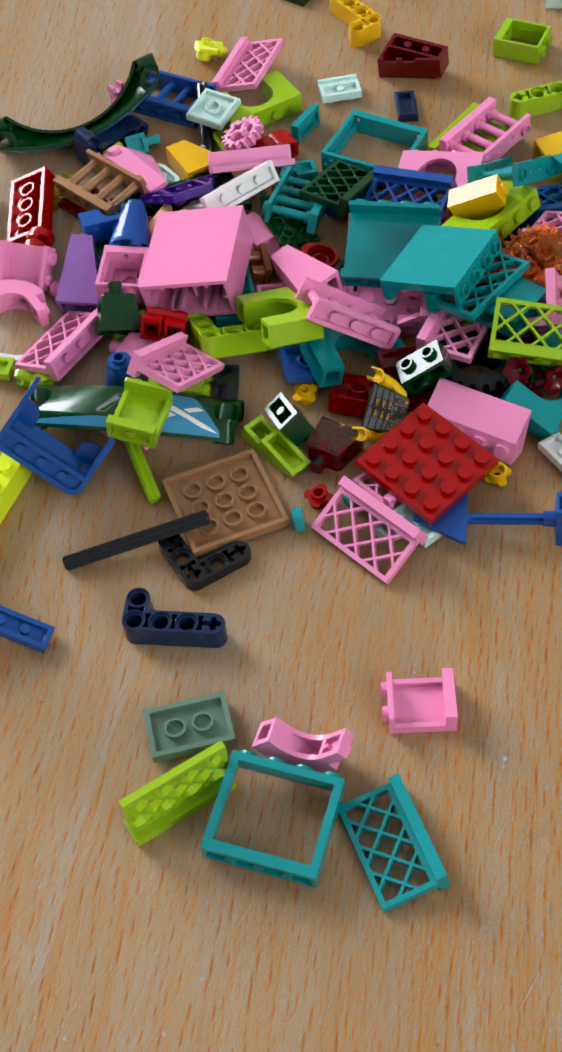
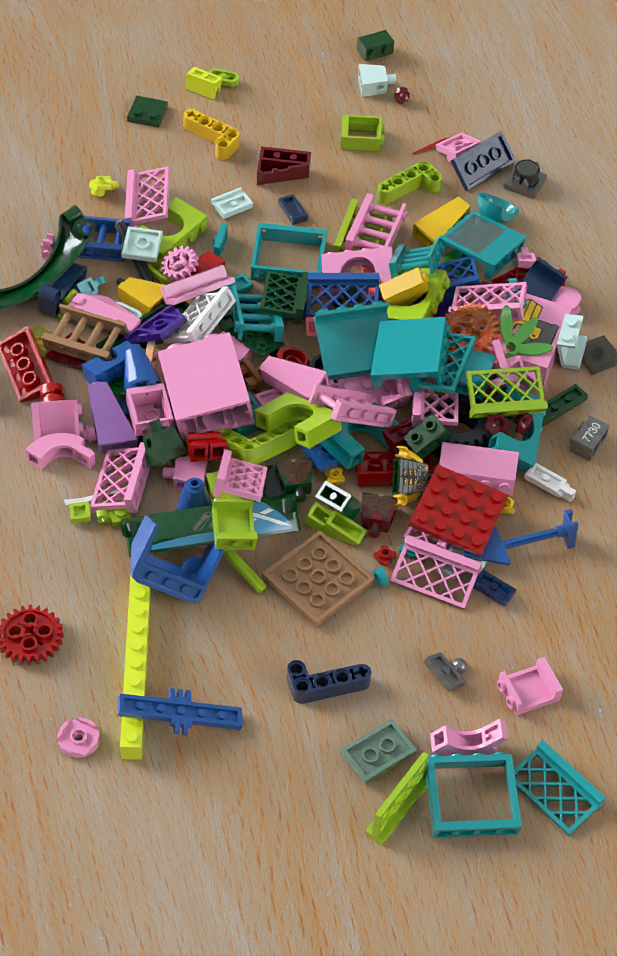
camera: 30 degrees left, 0 degrees up
black axle [63,510,210,571] -> none
black beam [158,535,251,591] -> none
none -> torso [275,458,312,502]
none -> flat silver plate [424,652,467,692]
none -> clear blue plate [473,569,516,607]

